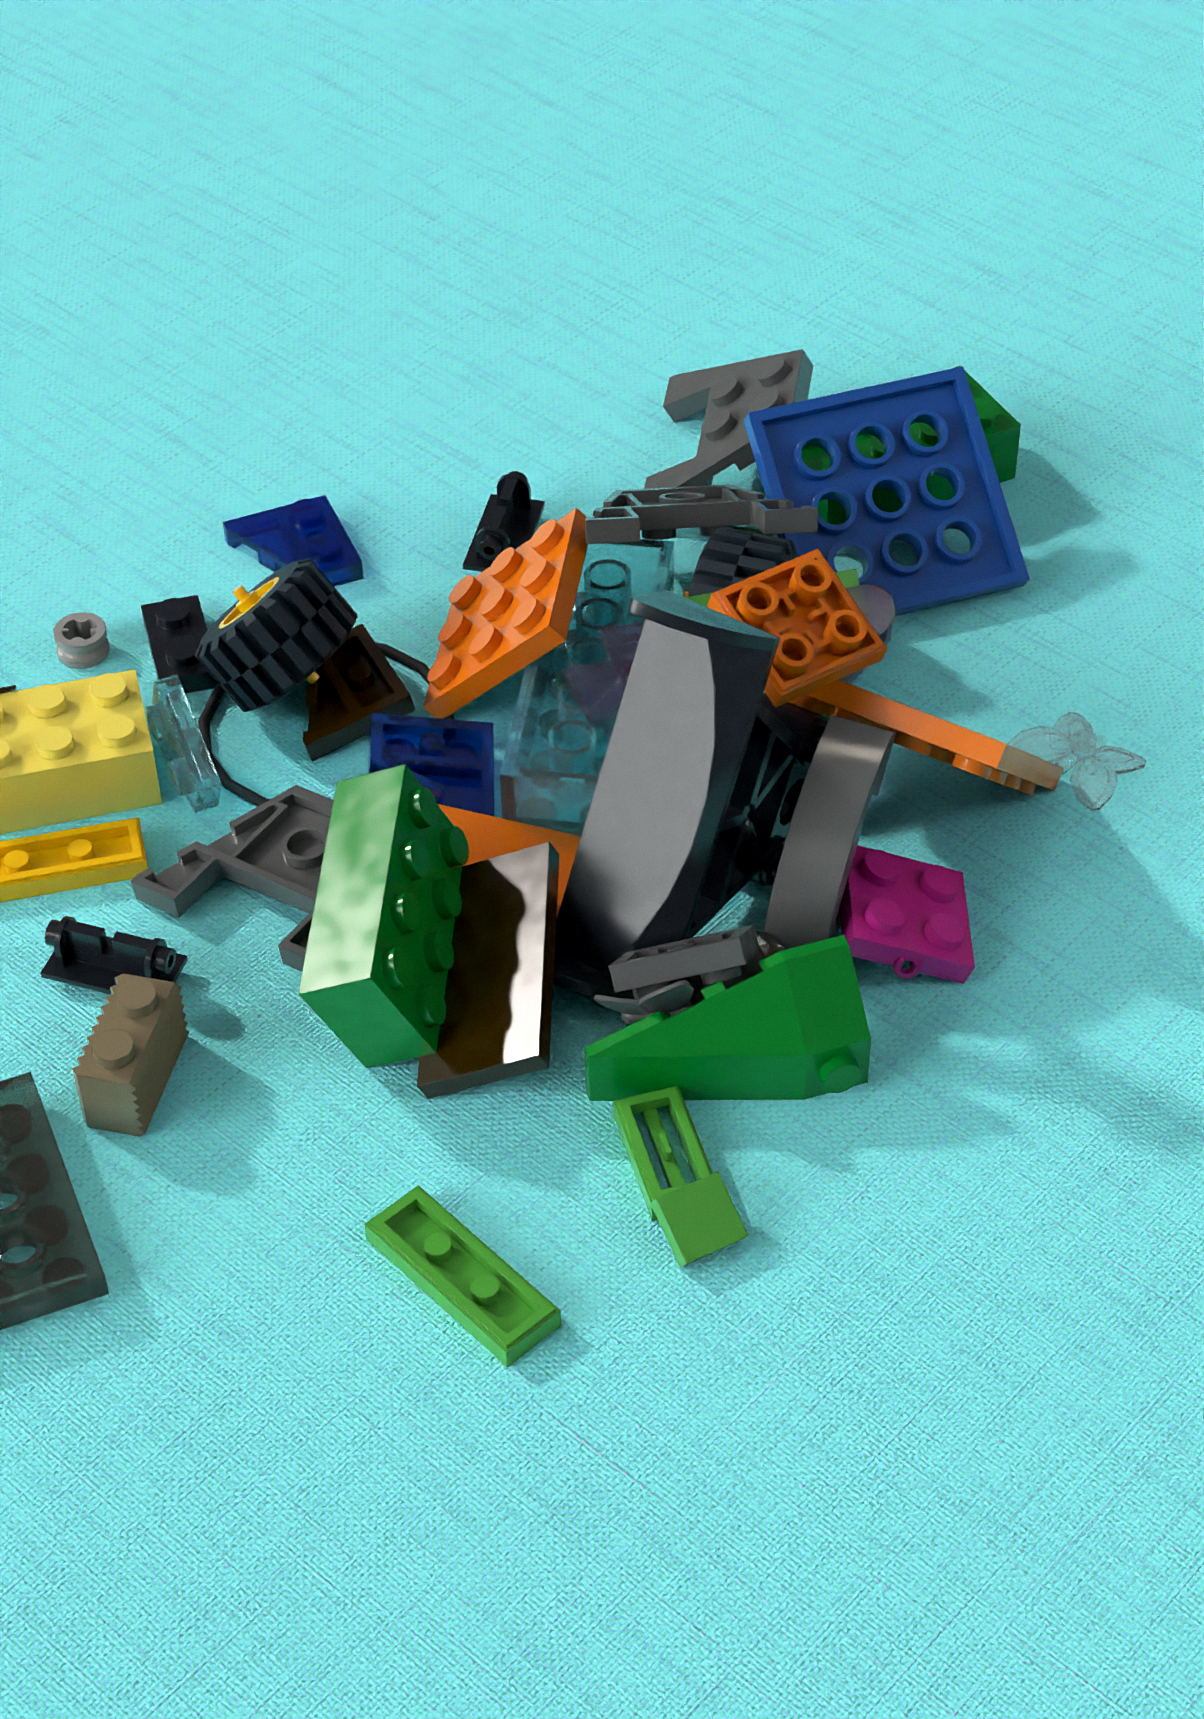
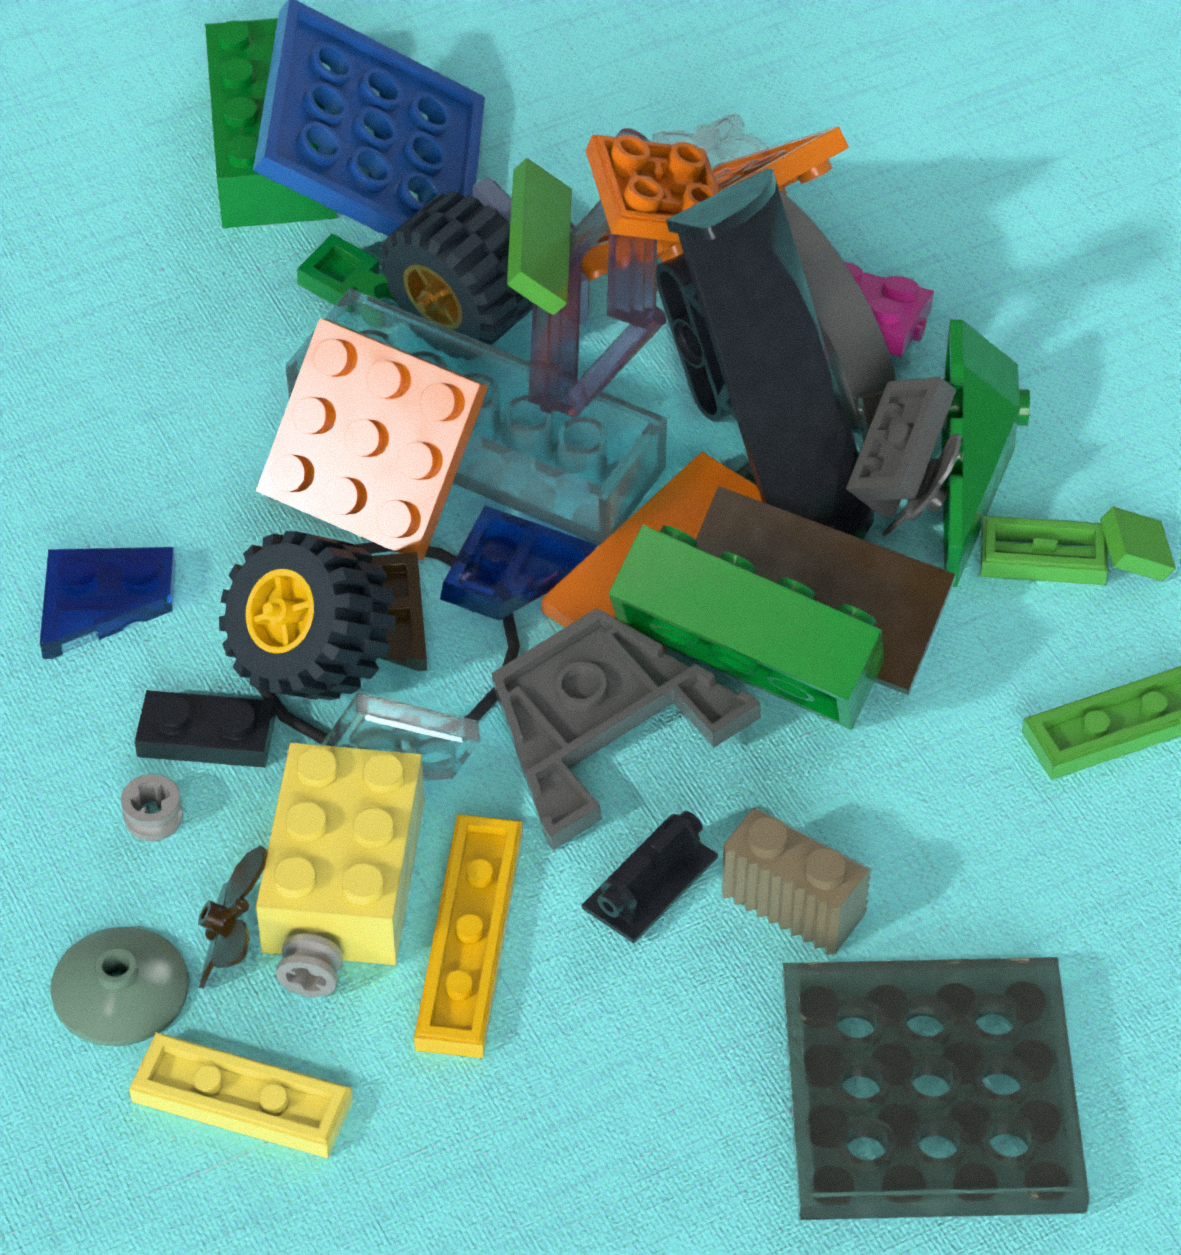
camera: 70 degrees left, 5 degrees up
black hinge [463,471,545,572] -> none
dark grey wing [585,484,818,544] -> none
dark grey wing [644,349,814,489] -> none

